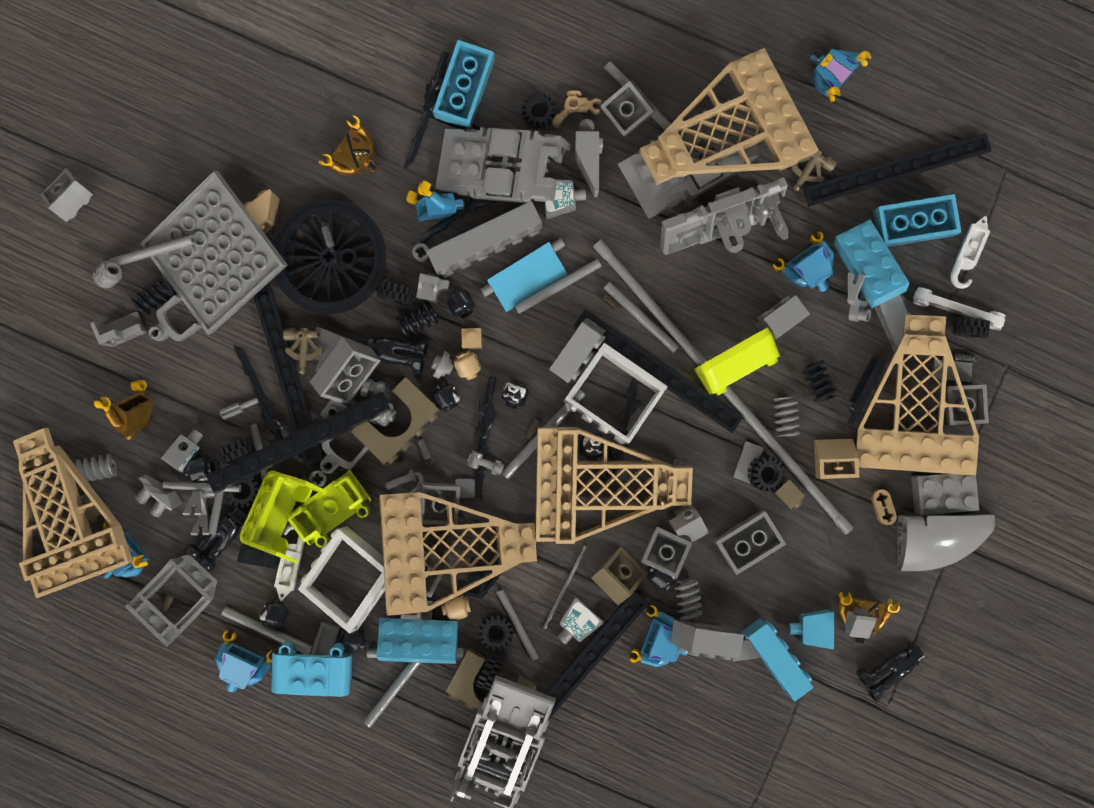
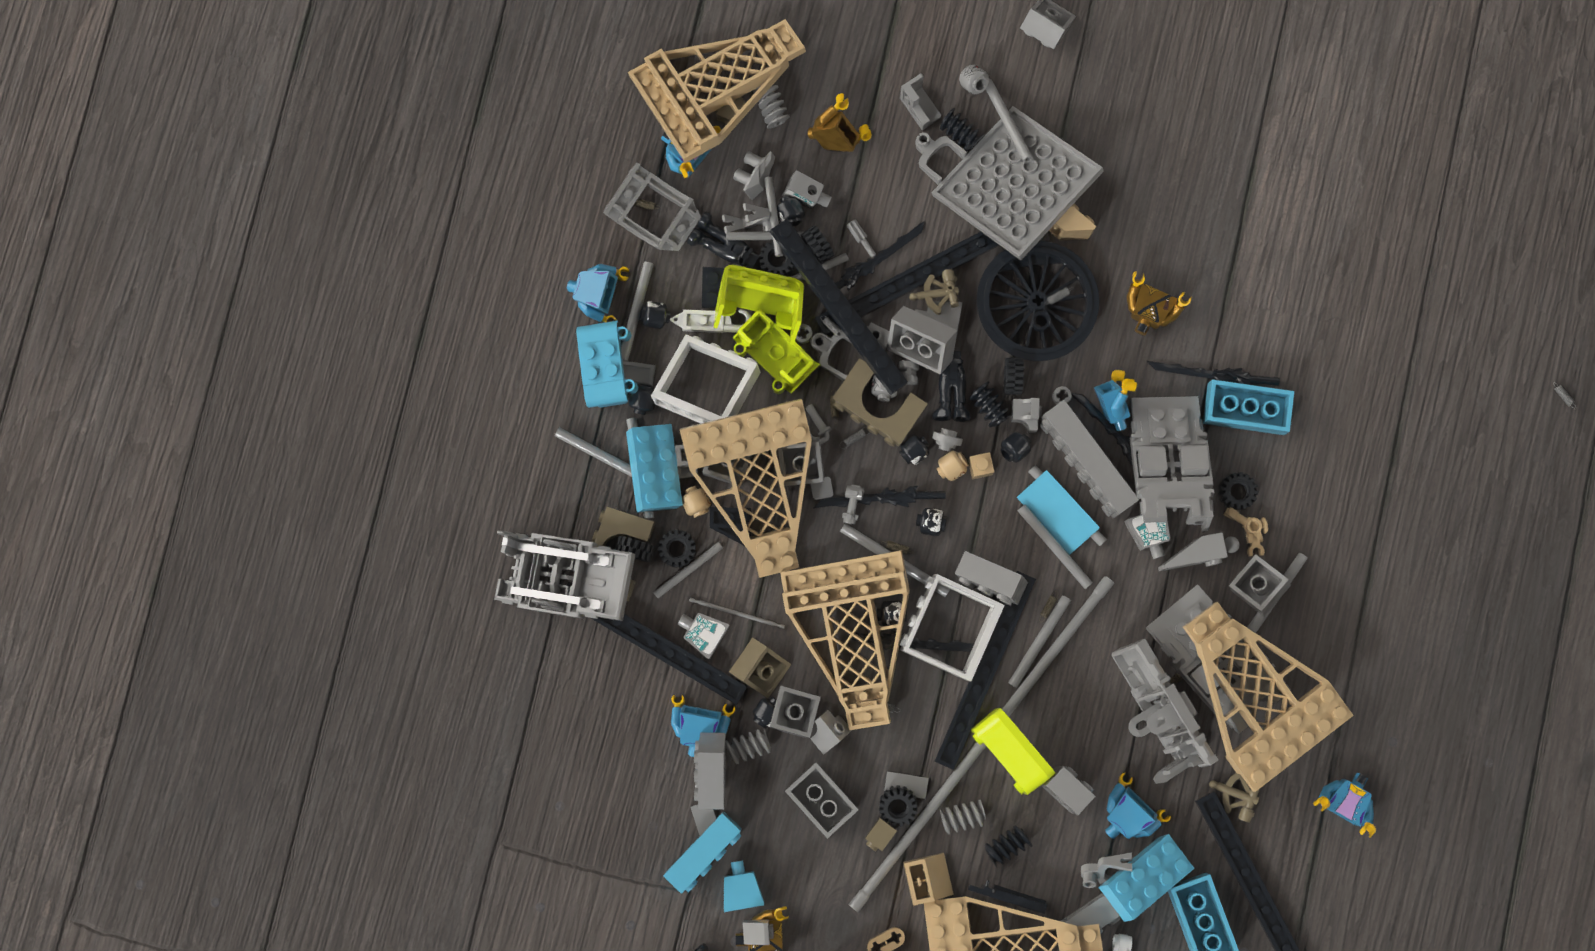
camera: 80 degrees right, 5 degrees down
none -> light grey piece [820,316,845,338]

